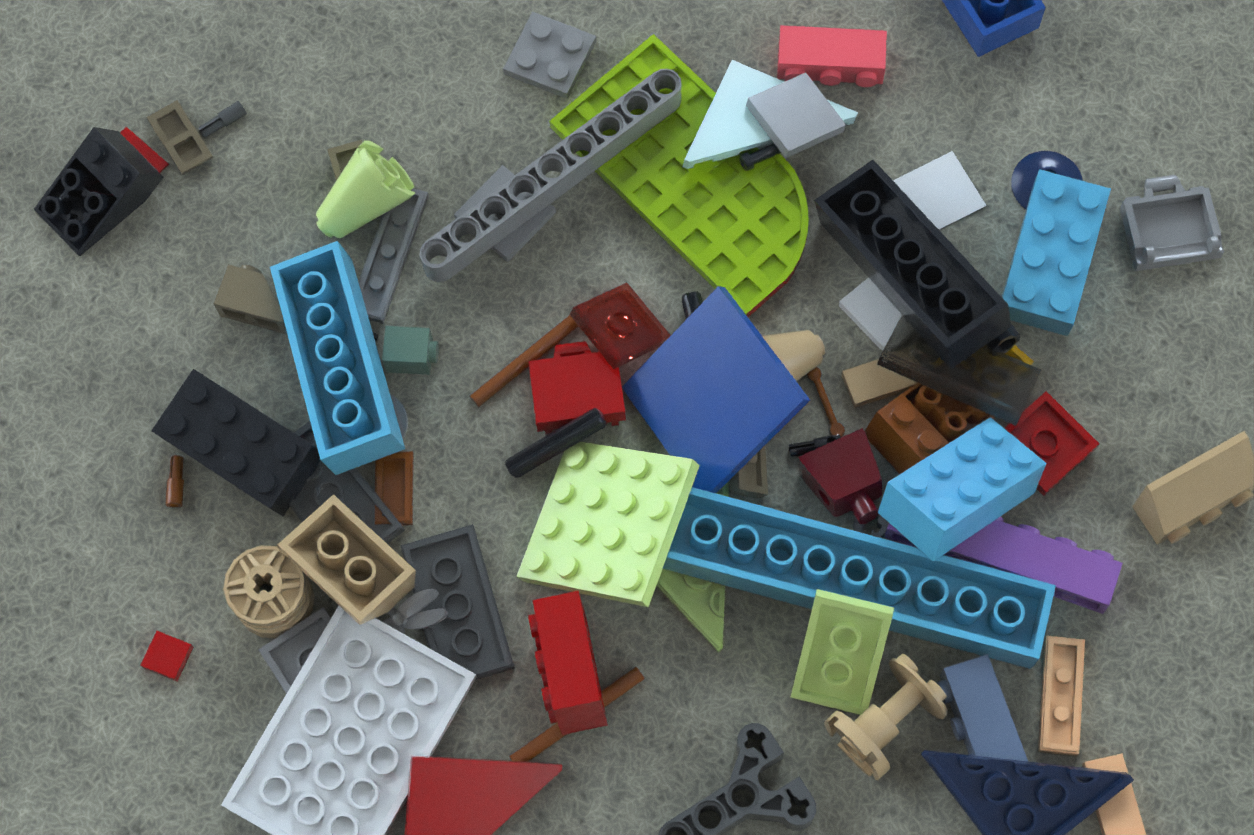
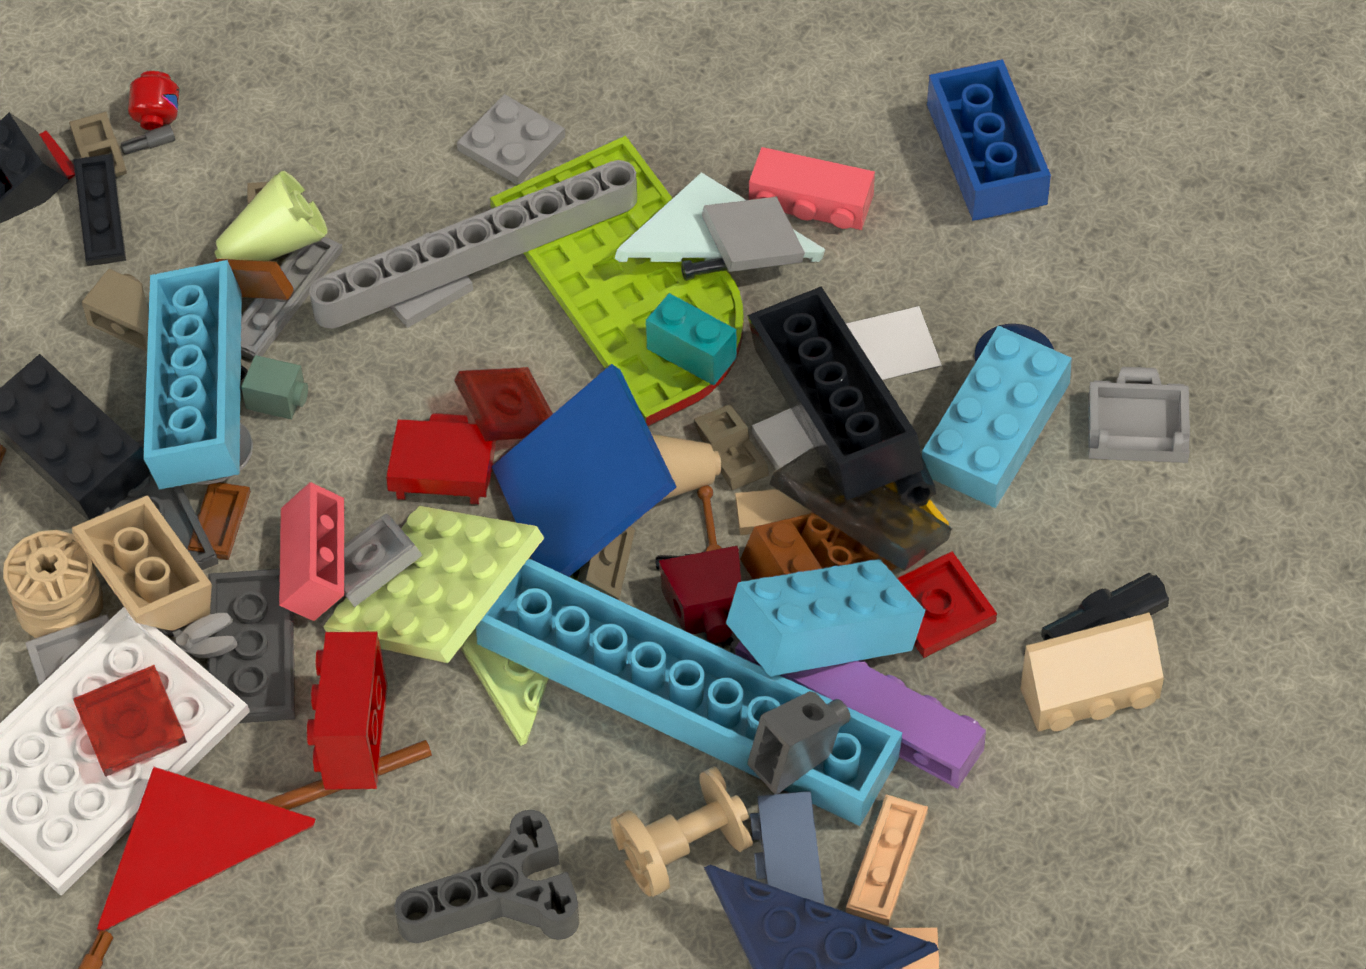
camera: 10 degrees right, 15 degrees down
dark orange bar [469,305,591,408] -> none
black axle [505,408,607,478] -> none
yellowish green plate [791,589,894,715] -> none
none -> black tile [73,154,126,266]
none -> clear red tile [73,665,187,777]
none -> red head [128,71,179,130]
none -> dark orange tile [213,259,294,300]
none -> coral brick [279,482,344,621]
none -> light grey tile [344,513,423,607]
none -> teal brick [646,293,737,386]
none -> dark tan slope [694,404,769,490]
none -> dark grey torso [747,691,851,795]
none -> black piece [1041,573,1169,641]

